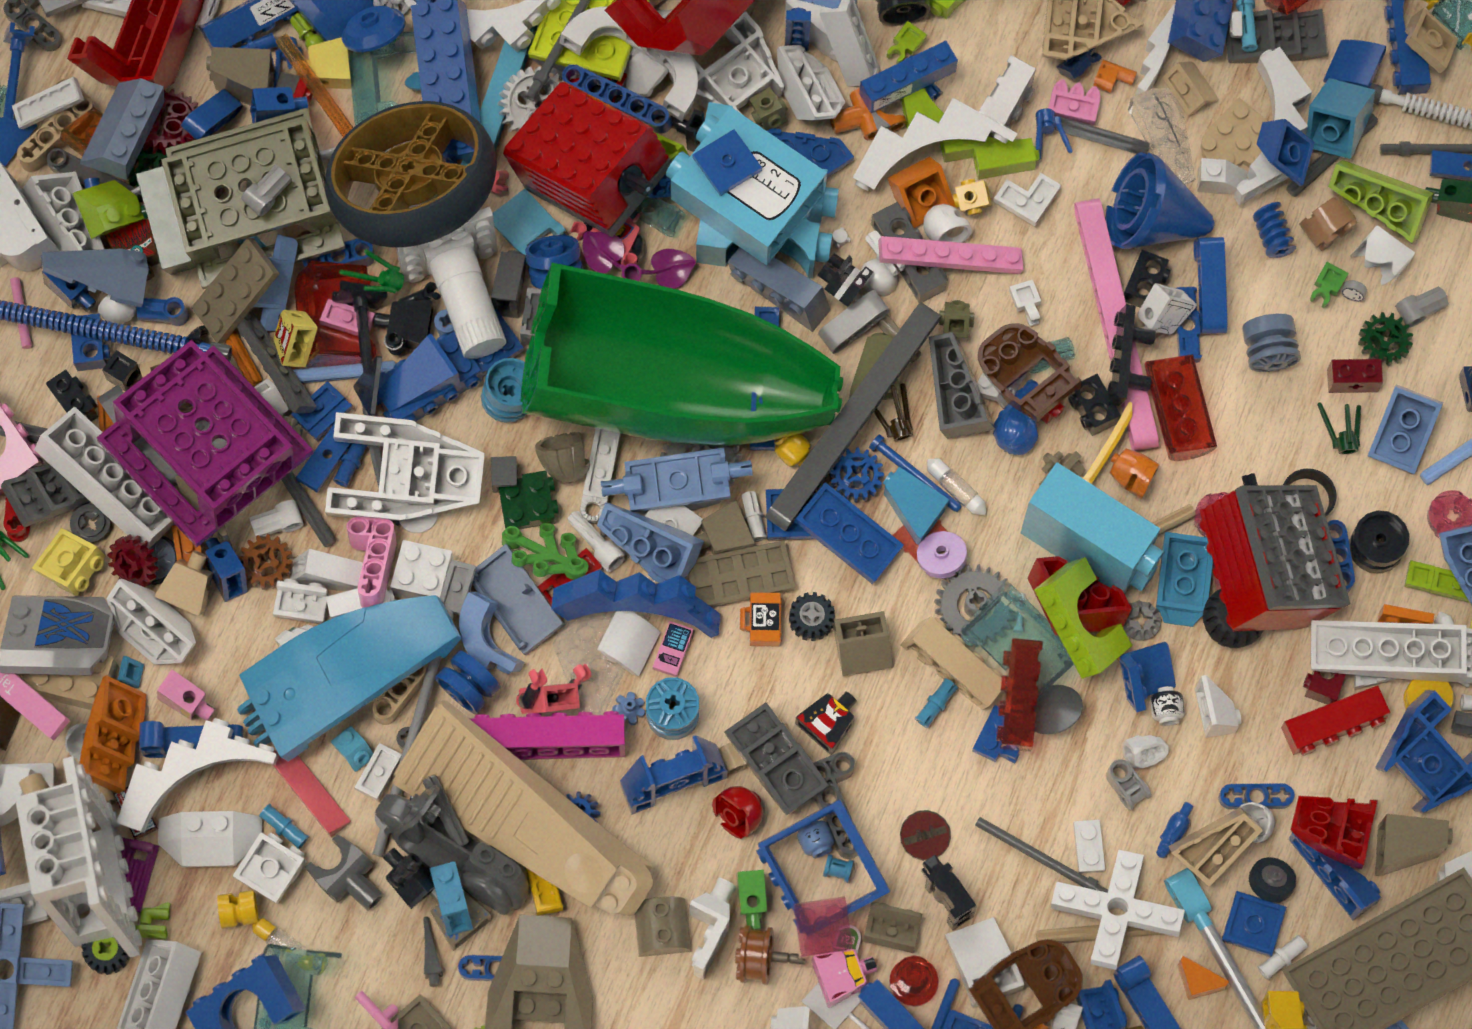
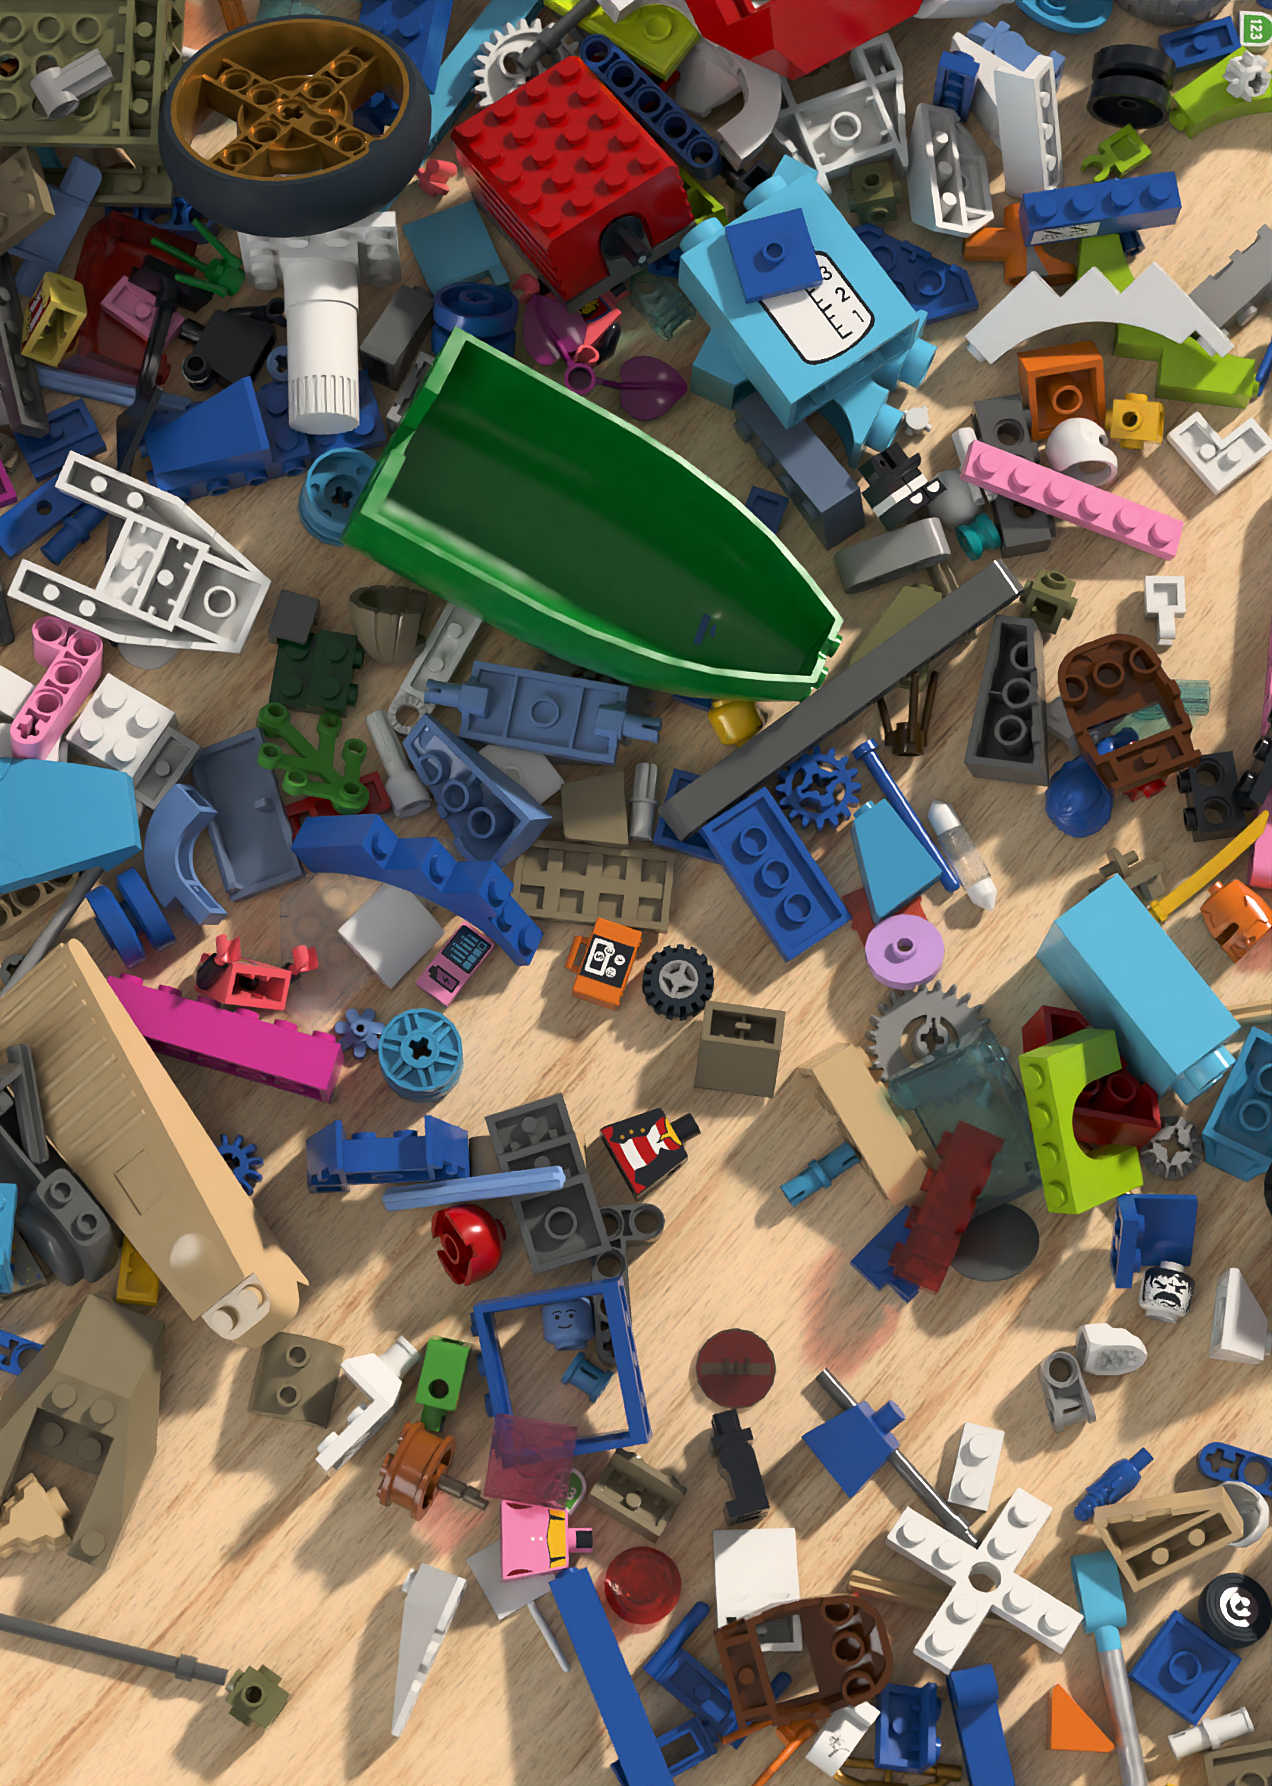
camera: 15 degrees right, 5 degrees up
none -> light blue axle [382,1166,566,1212]
none -> blue torso [801,1400,906,1498]
none -> teal wheel [955,513,1002,561]

